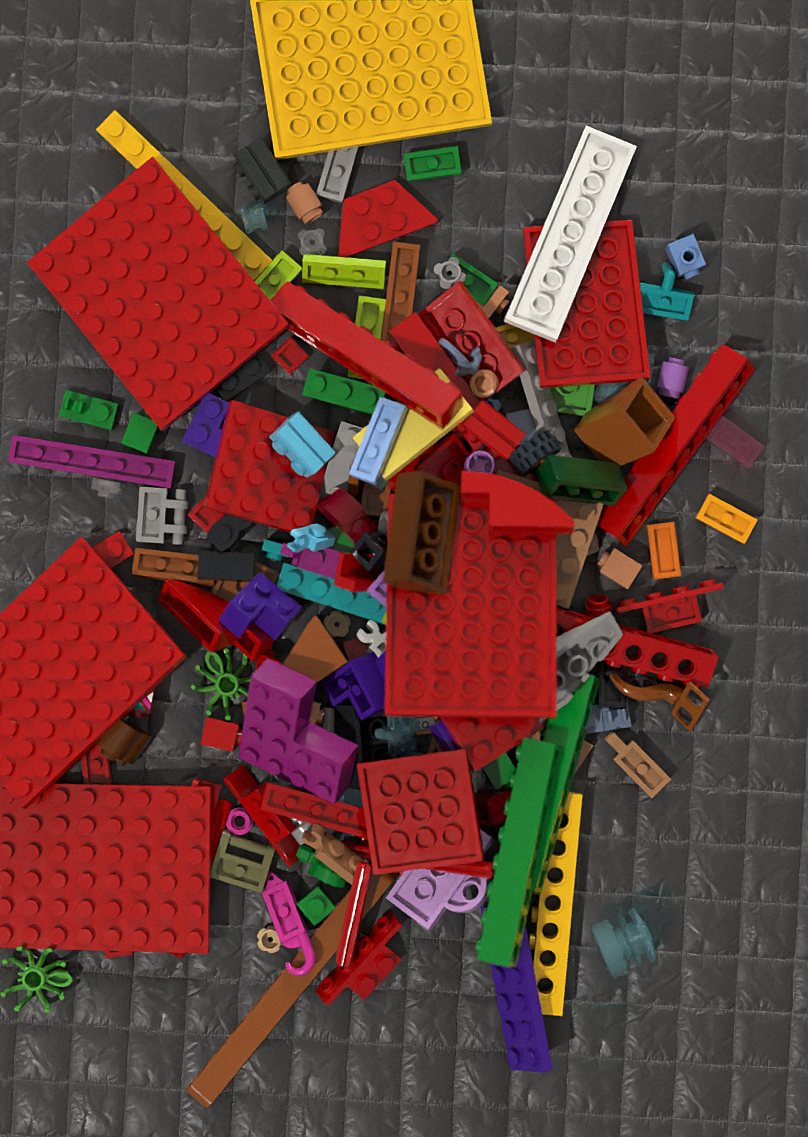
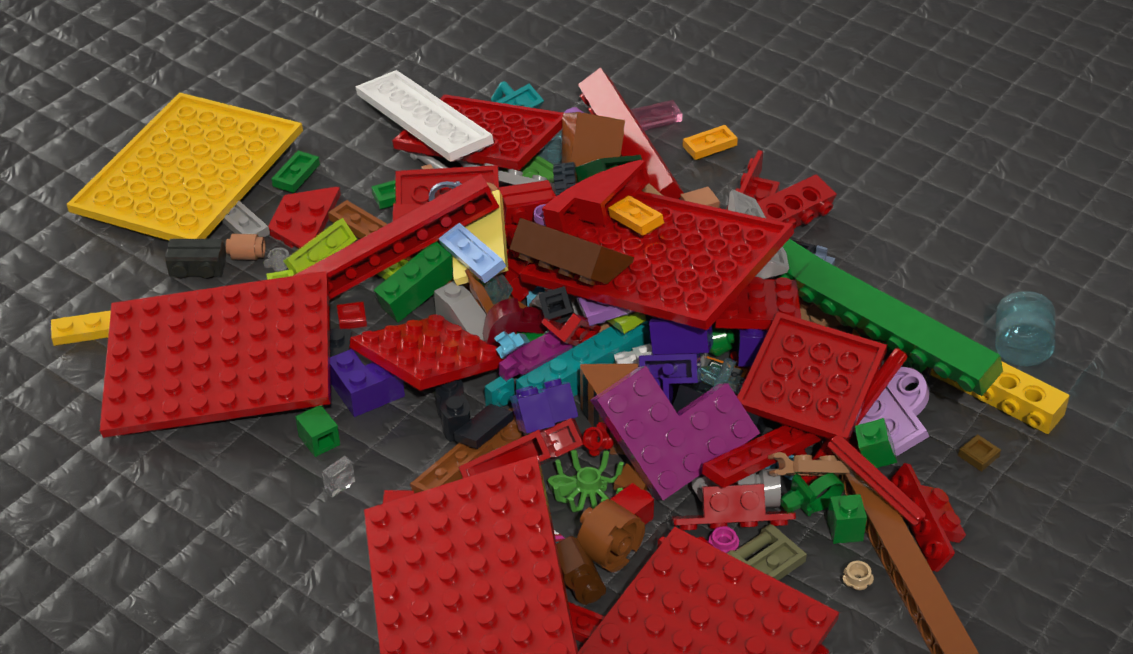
camera: 55 degrees left, 45 degrees down
magenta plate [8,435,176,489] -> none
green plate [59,390,119,431] -> none
light grey plate [136,487,189,545] -> none
red tile [188,496,226,534] -> none
clear light blue wheel [240,202,268,234] -> none
dark pink plate [262,871,316,976] -> none
medium azure brick [269,412,335,478] -> none
light grey plate [434,257,466,289] -> none
dark purple plate [480,905,552,1072] -> none
medium nougat plate [604,731,671,798] -> none
dark orange piece [605,664,710,732] -> none
orange tile [646,522,681,580] -> none
medium blue brick [665,234,706,280] -> none
none -> dark orange brick [577,499,645,572]
none -> light orange plate [608,196,664,235]
none -> green brick [855,418,897,468]
none -> pearl gold tile [958,434,1001,472]

